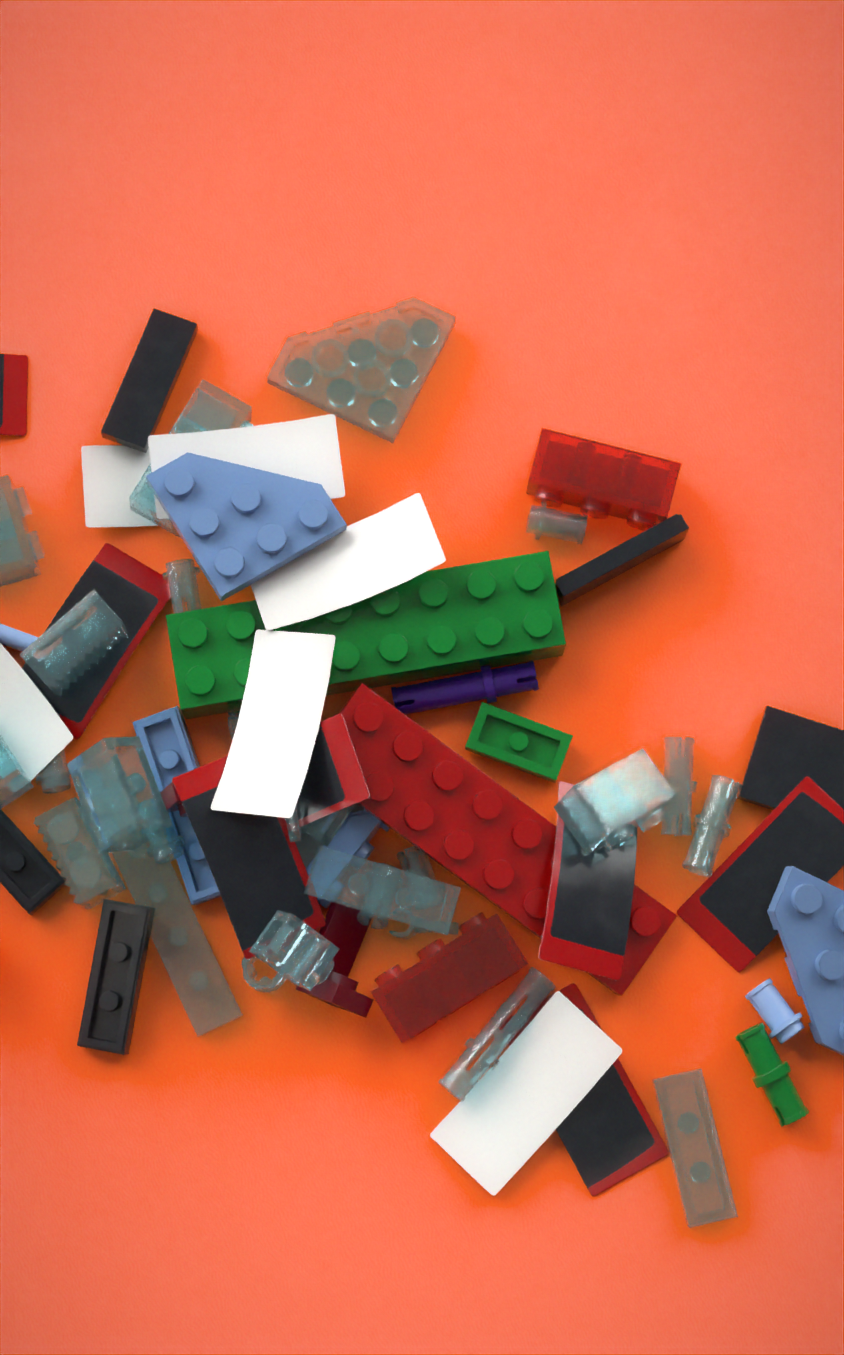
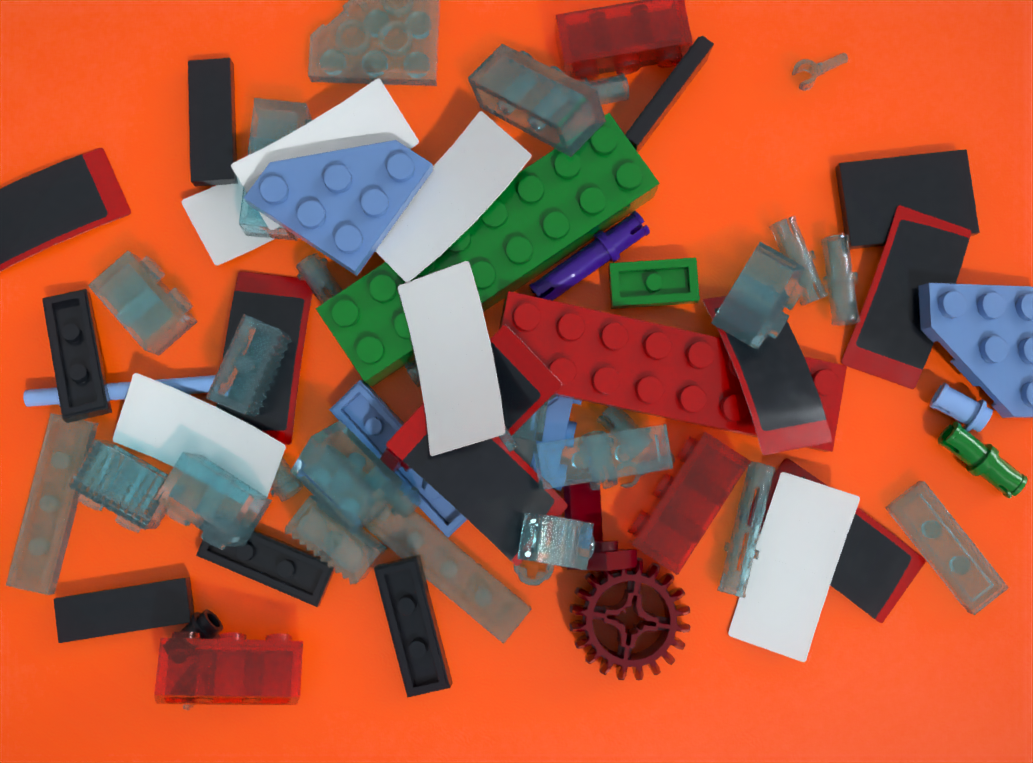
camera: 20 degrees left, 5 degrees up
none -> clear light blue brick [468,44,606,157]
none -> dark red gear [569,557,691,680]
none -> clear light blue hand [792,52,848,91]

